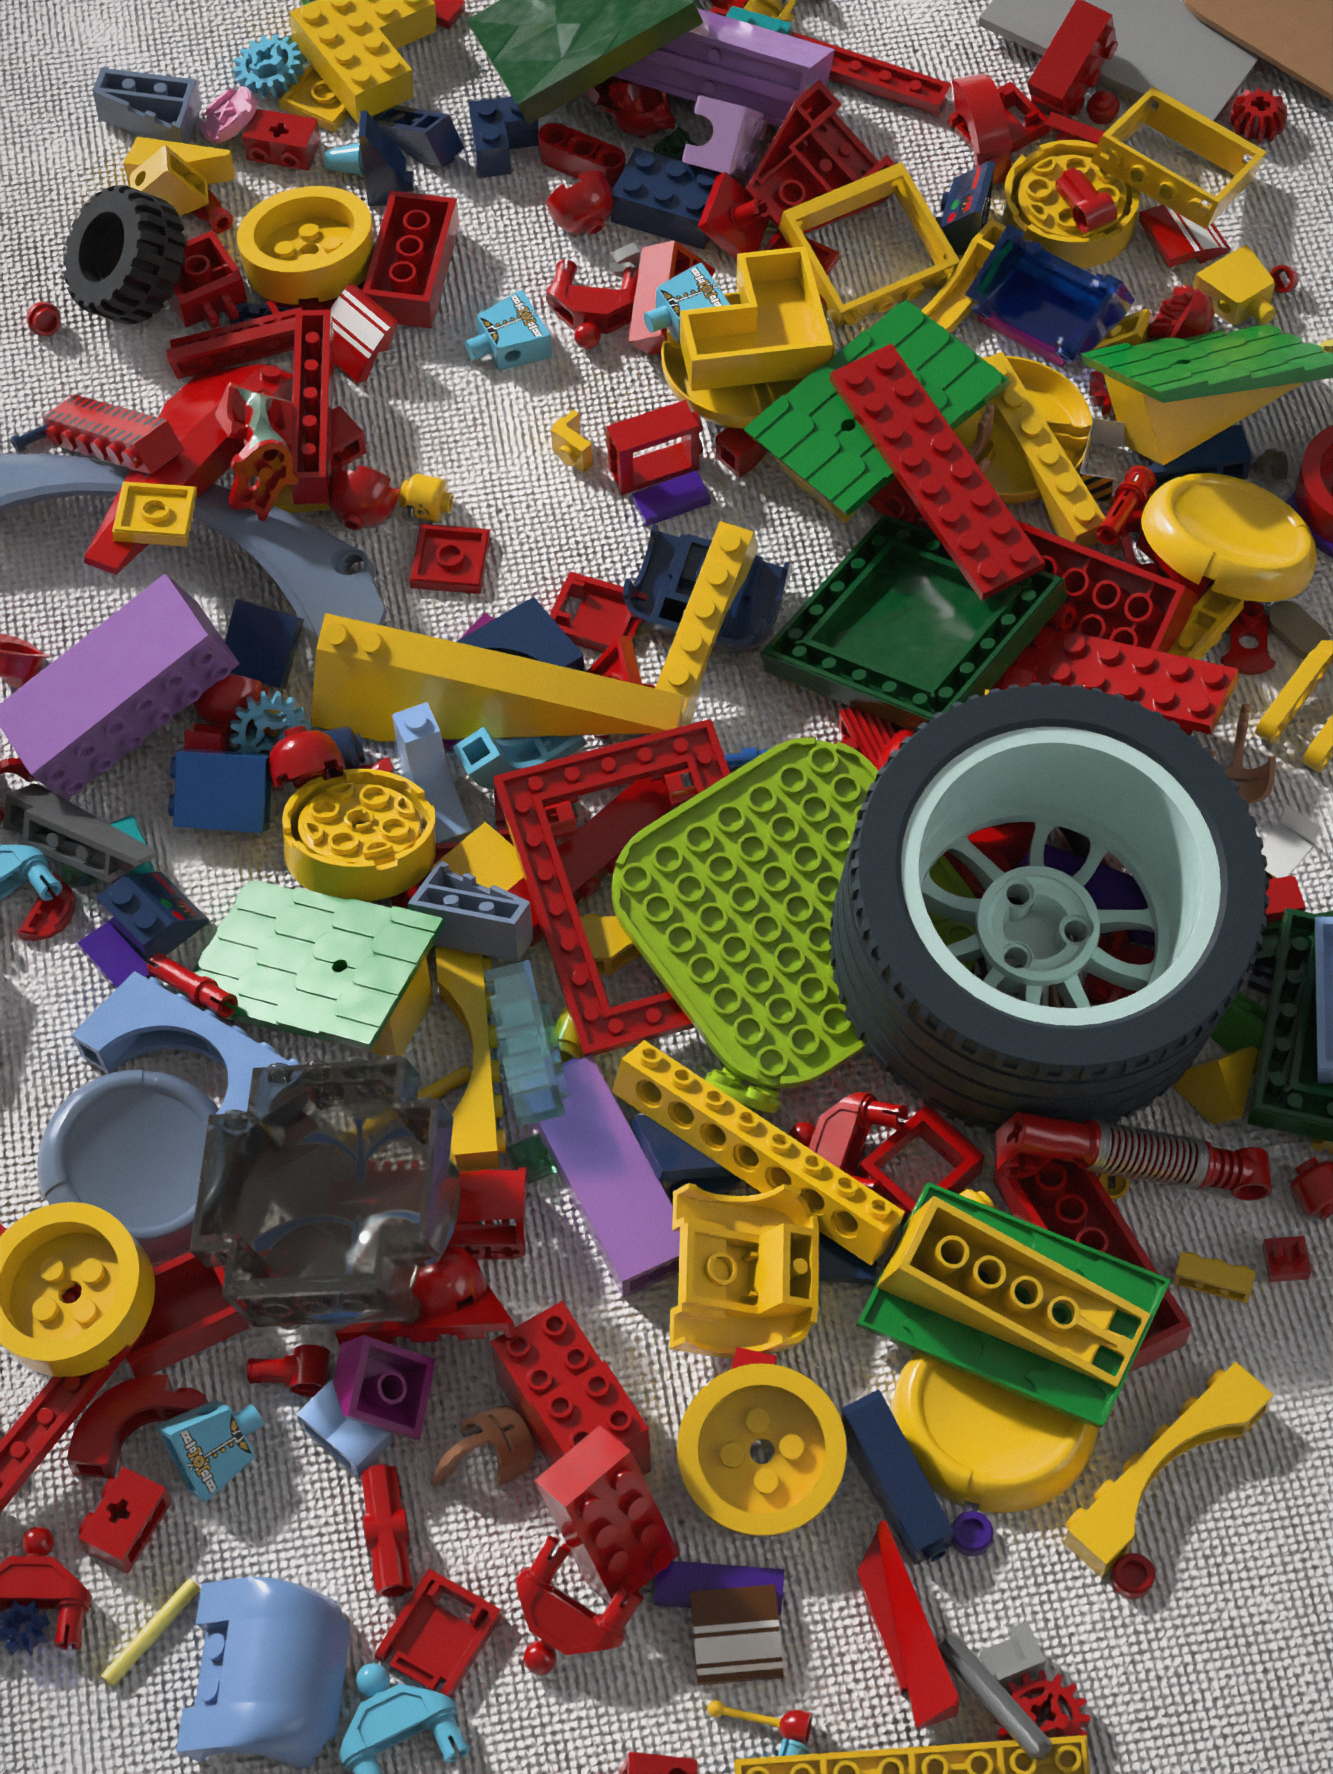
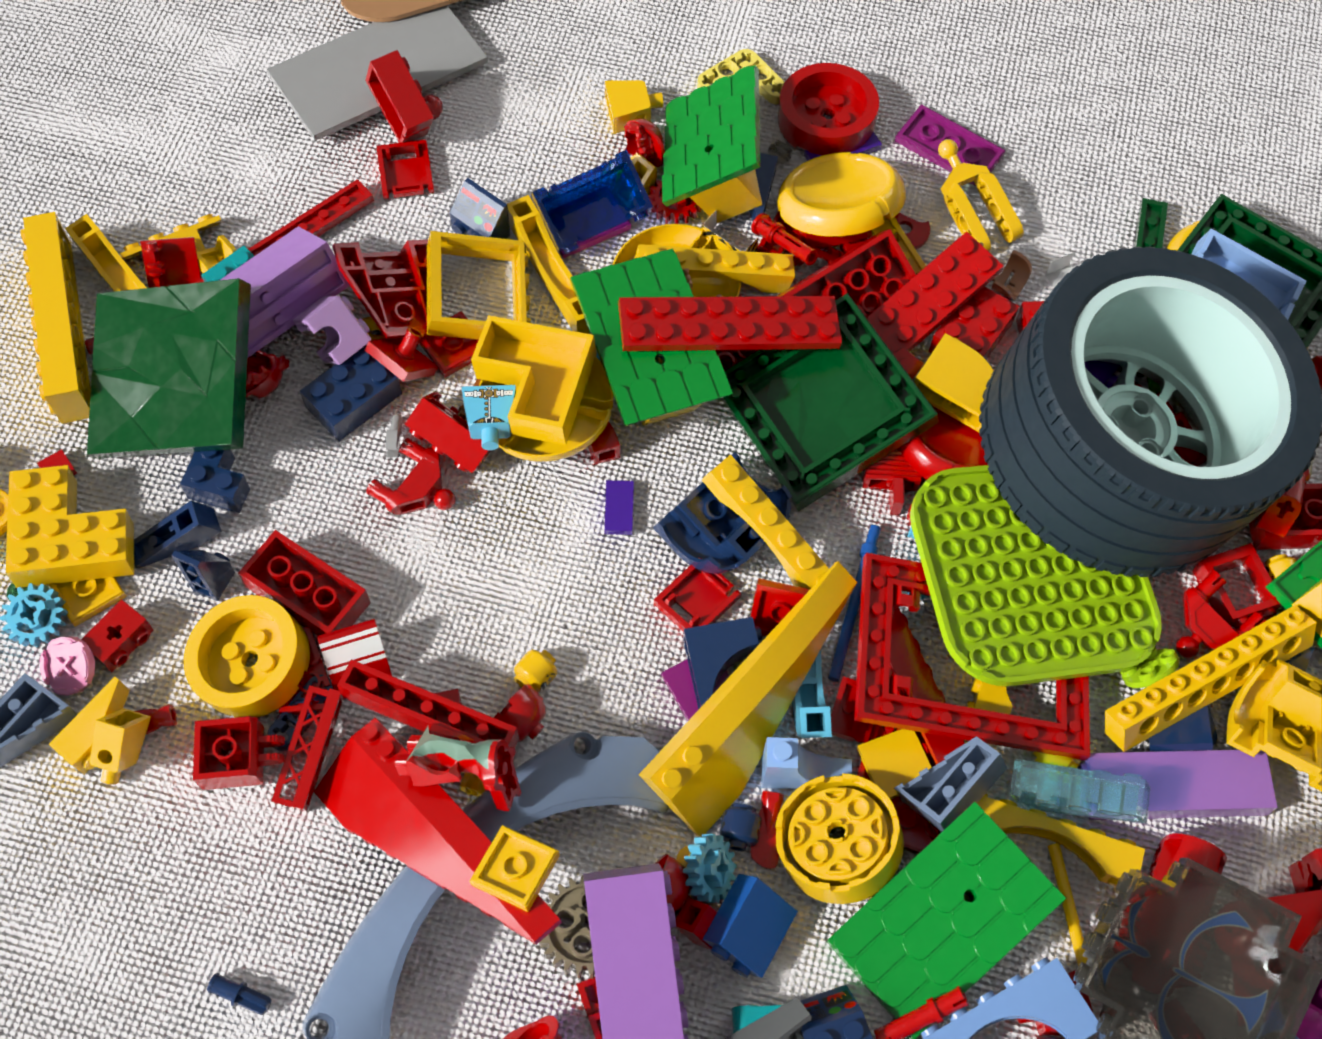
camera: 70 degrees left, 5 degrees up
dark blue piece [11,424,48,452] -> none
red plate [26,301,61,336] -> none
red brick [42,394,185,475] -> none
black tyre [63,185,187,325] -> none
dark blue tile [225,599,304,689] -> none
red cylinder [268,725,346,791] -> none
medium azure cone [324,143,364,175] -> none
red tile [409,523,491,594] -> none
medium azure torso [465,290,552,370] -> none
clear green tile [506,1133,557,1184] -> none
red beam [538,122,626,190] -> none
red cylinder [546,170,614,235] -> none
yellow bracket [551,410,593,473] -> none
red window [606,400,703,496] -> none
clear green tile [653,126,698,161] -> none
red arch [952,74,1012,184] -> none
yellow brick [1002,140,1140,270] -> none
red plate [1046,112,1105,144] -> none
red piece [1055,167,1117,234] -> none
yellow window [1091,86,1267,229] -> none
red slope [1139,204,1230,268] -> none
red gear [1230,87,1288,144] -> none
dark tan tile [1268,601,1331,660] -> none
red hinge [1270,265,1299,293] -> none

